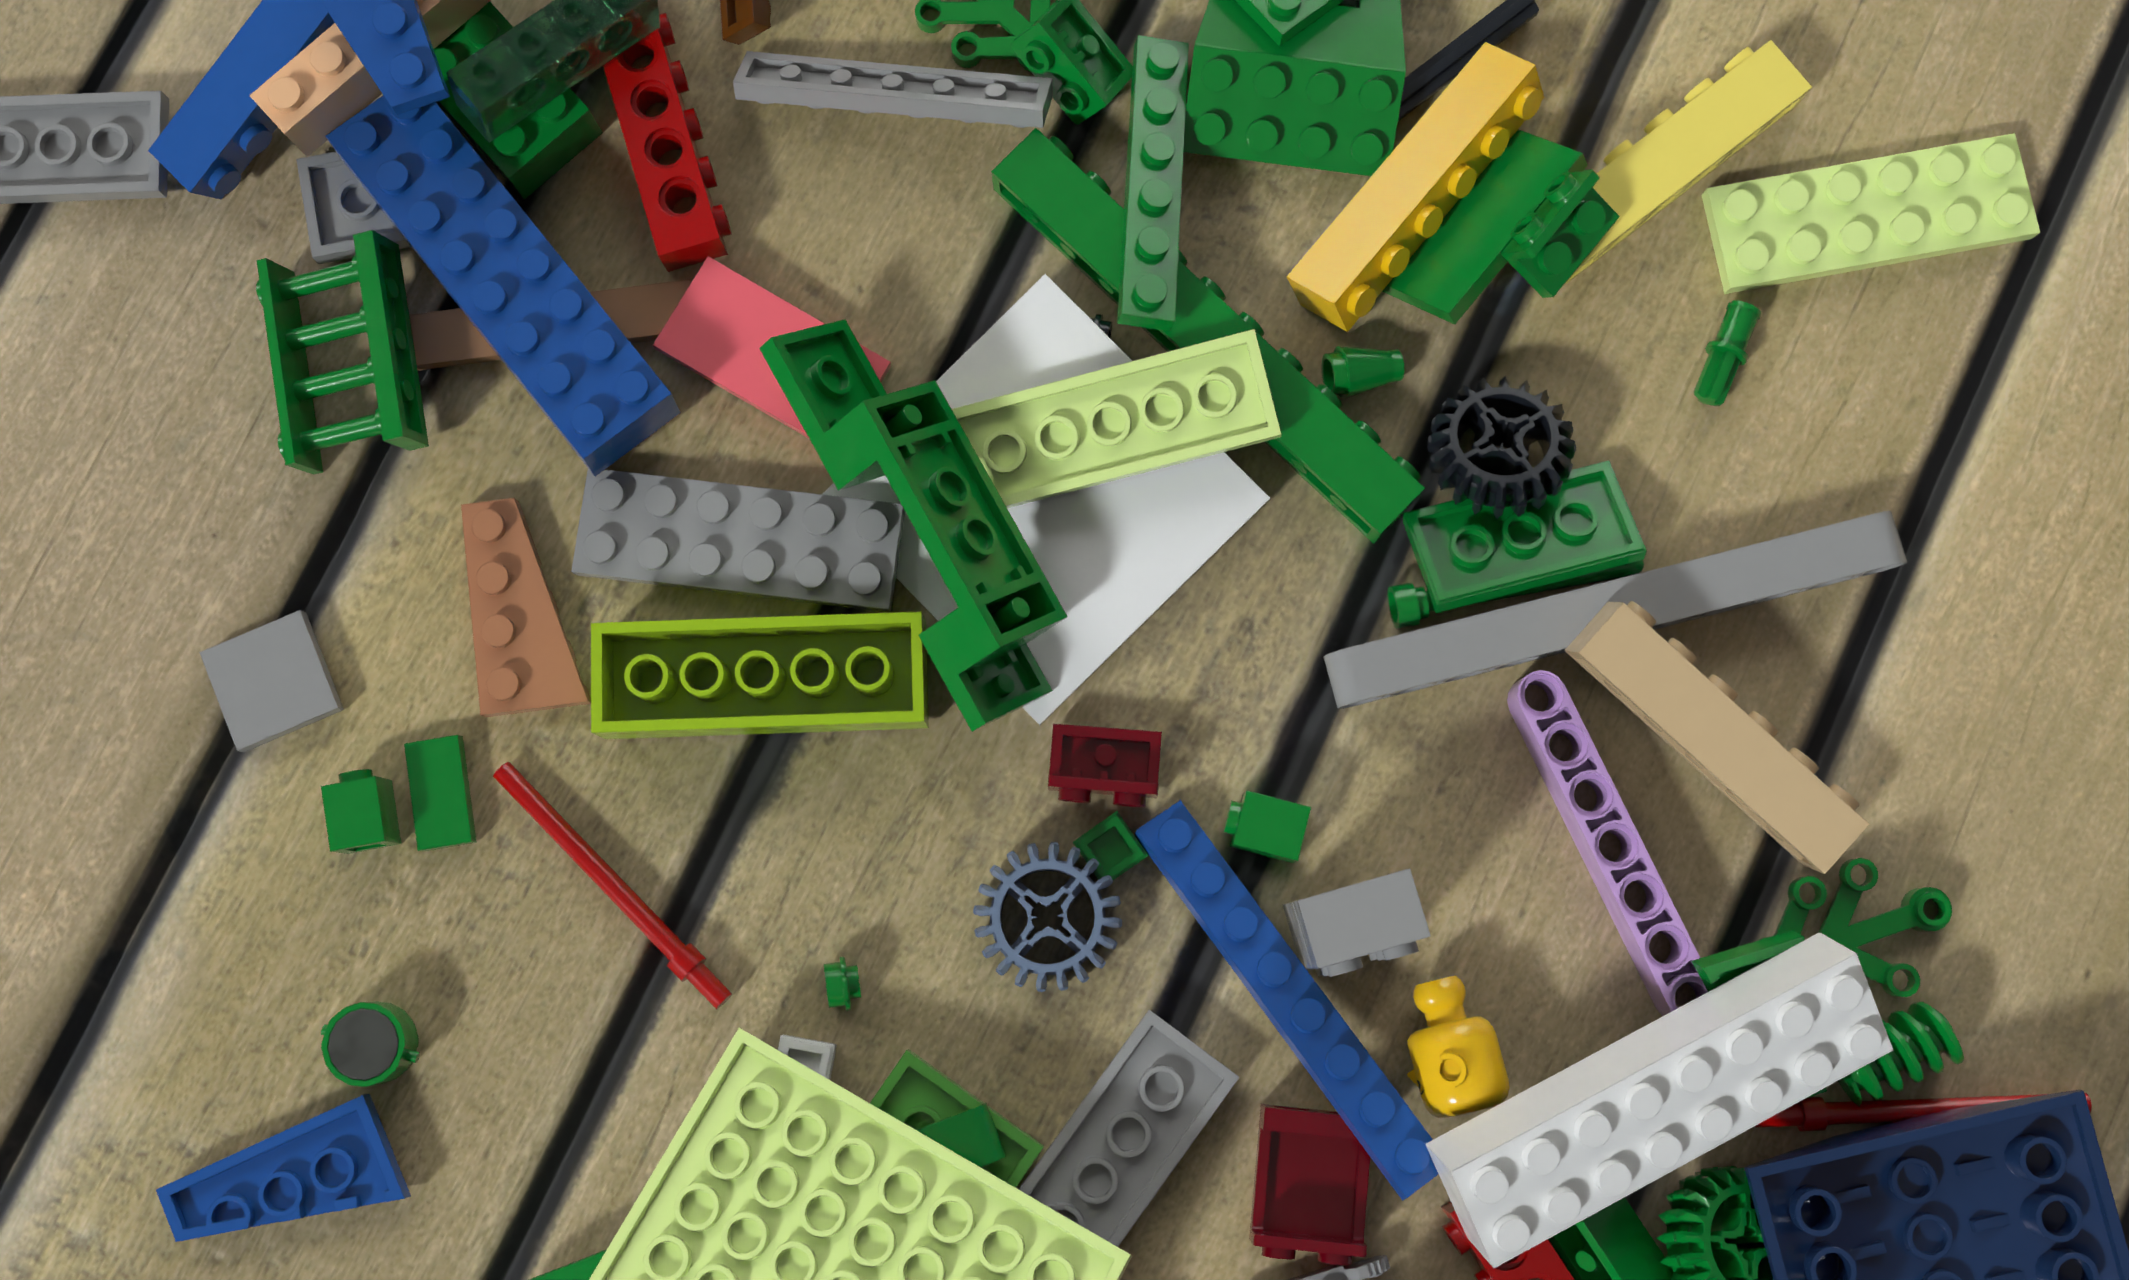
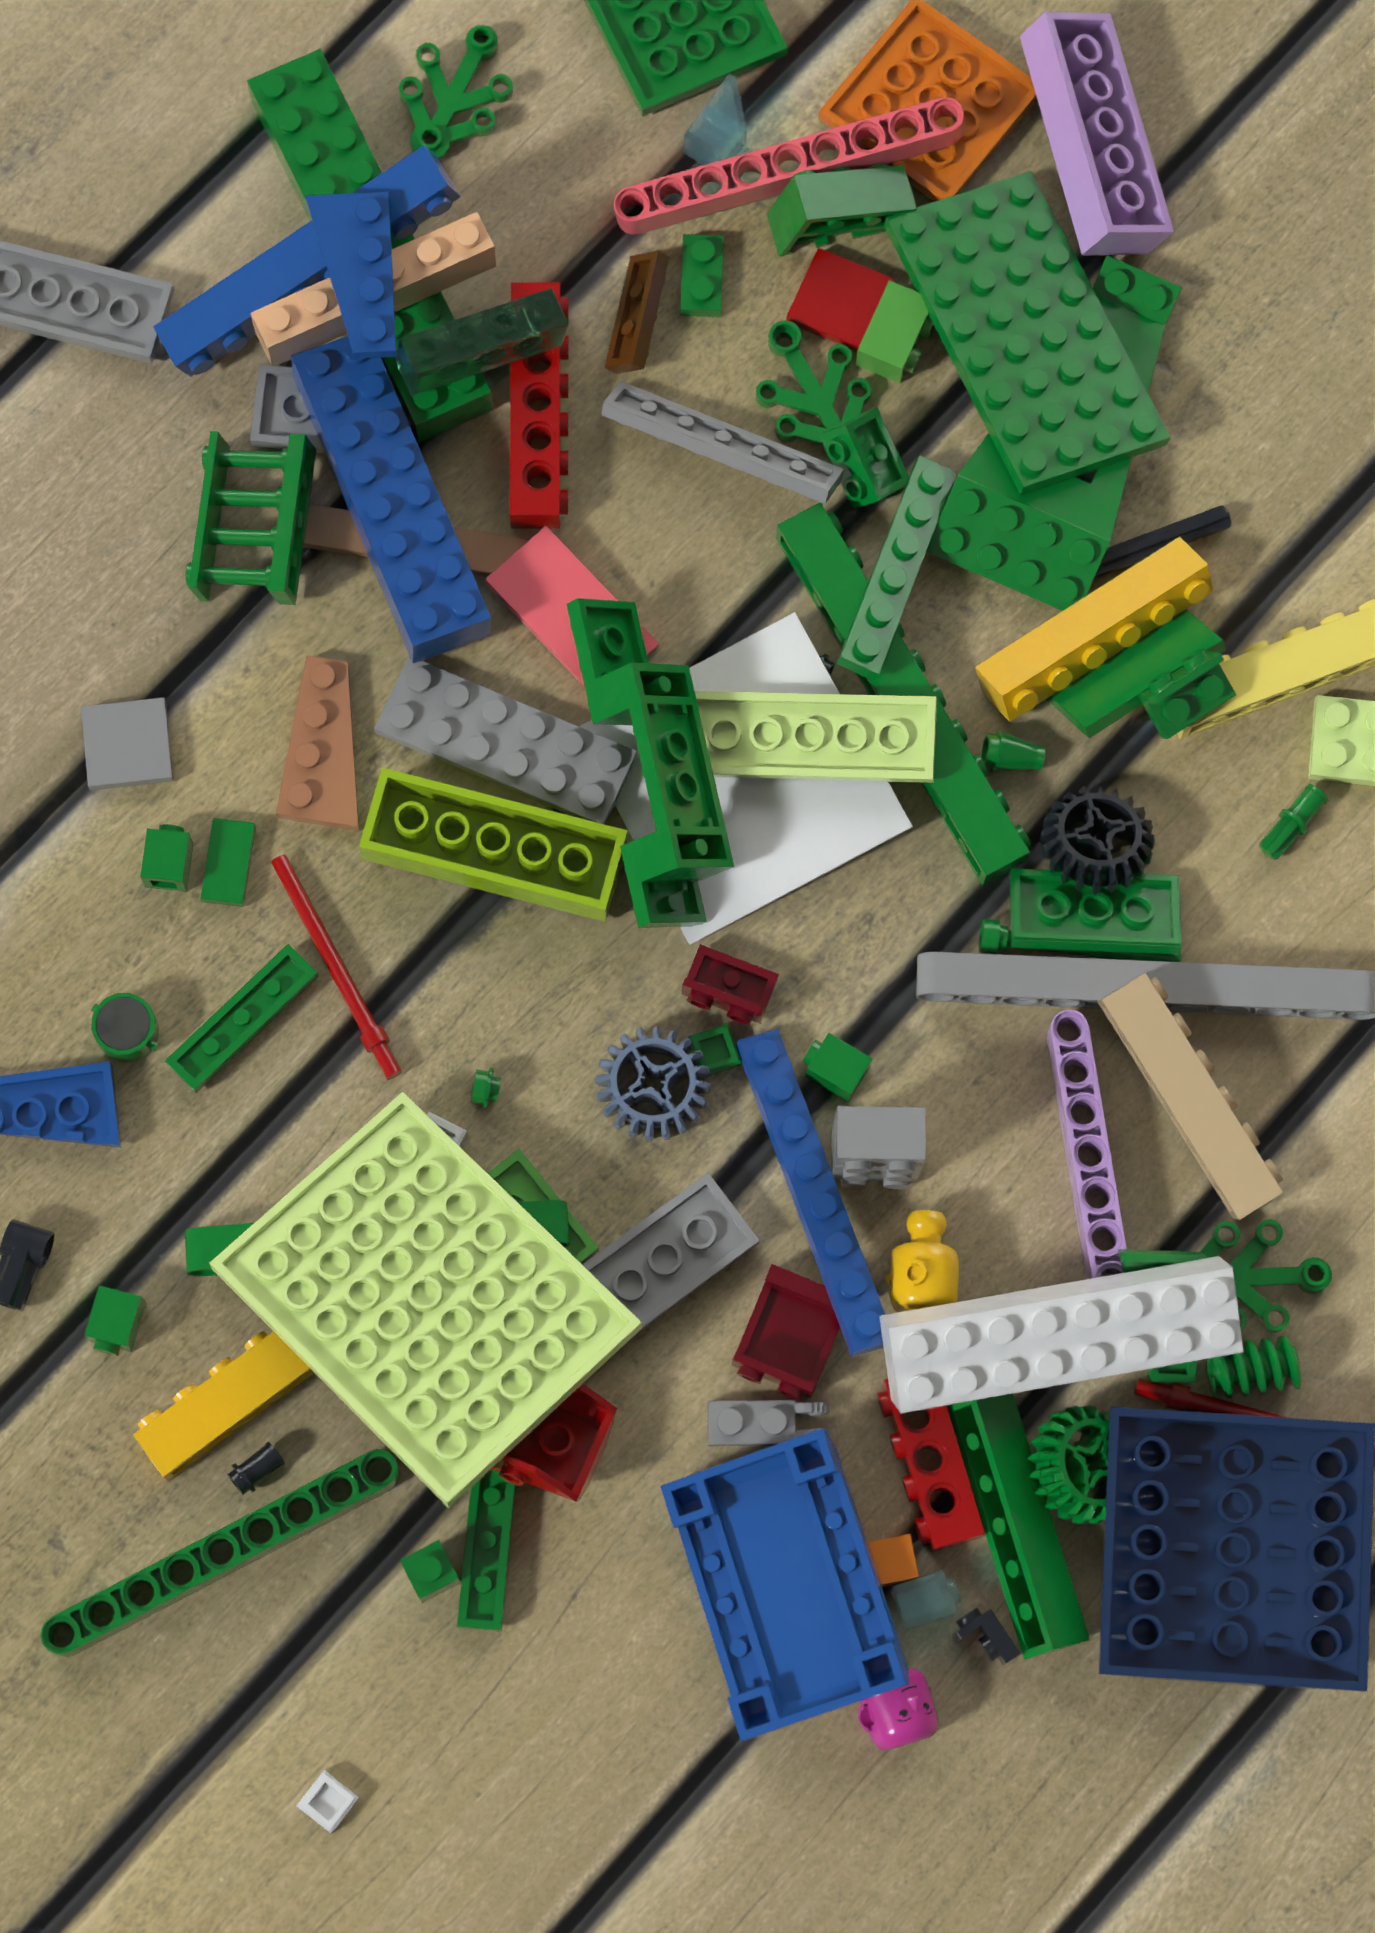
camera: 10 degrees right, 5 degrees down
none -> green plate [165,944,319,1093]

